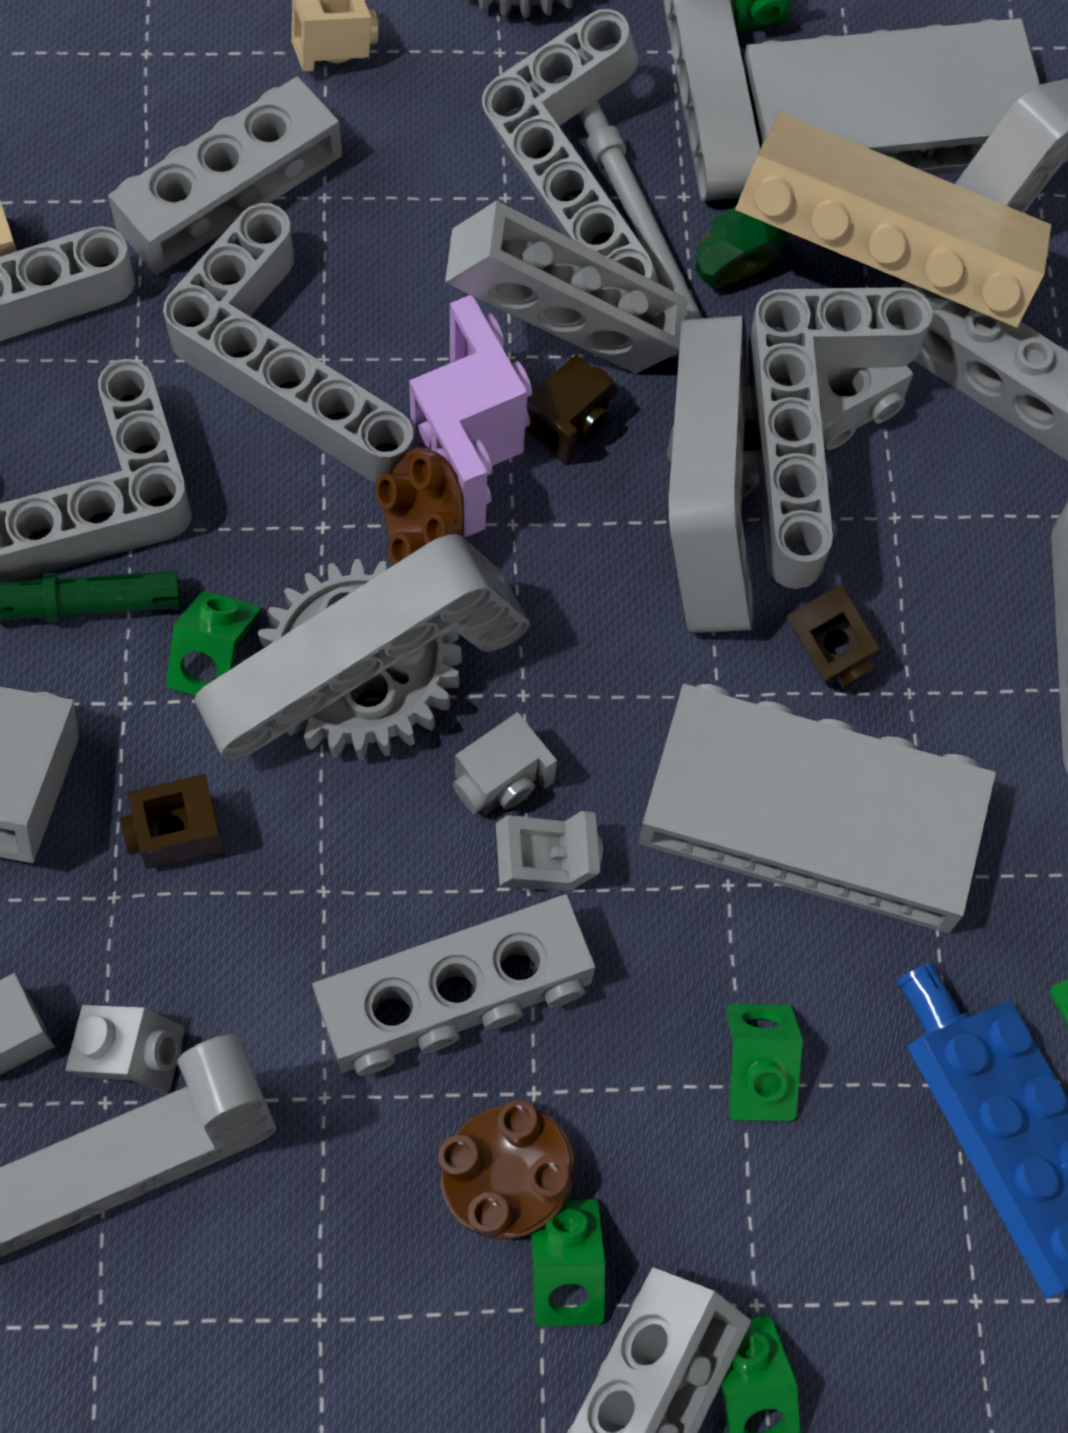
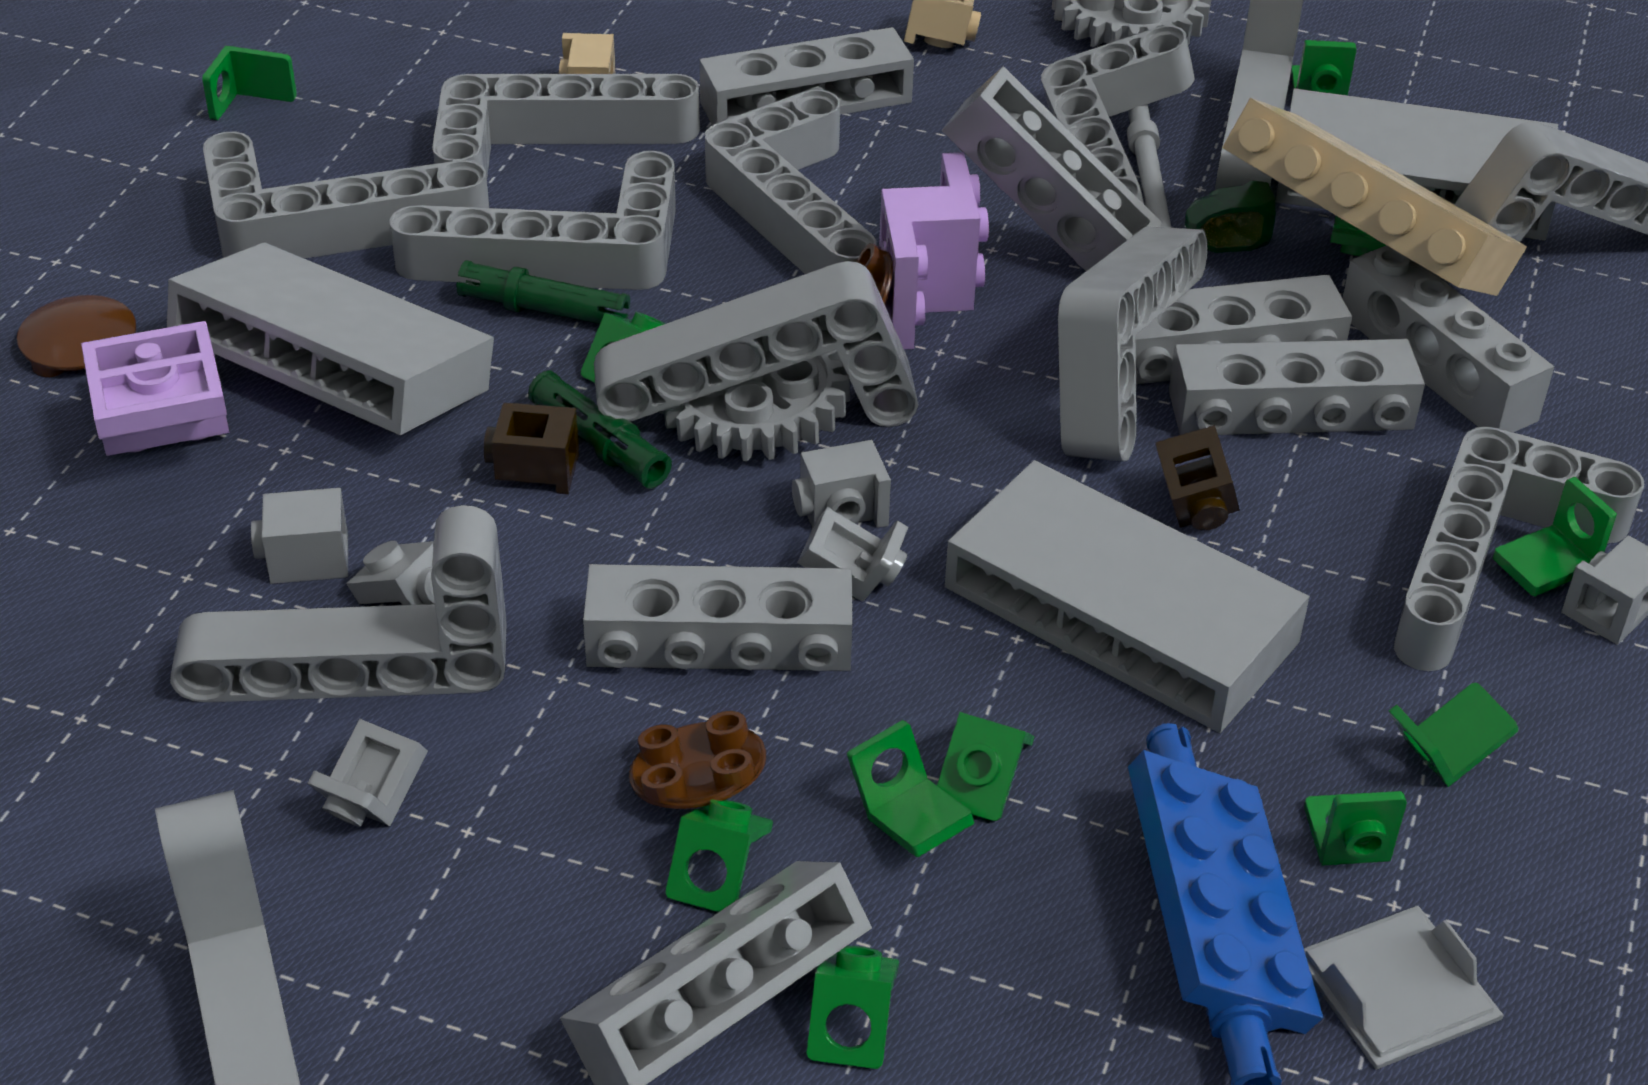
camera: 25 degrees right, 25 degrees down
dark brown brick [525,354,617,466] -> none
light grey beam [748,287,933,589] -> none
none -> light grey bracket [307,719,428,827]
none -> dark green pin [528,370,672,489]
none -> green bracket [847,720,974,857]
none -> light grey brick [1169,339,1425,435]

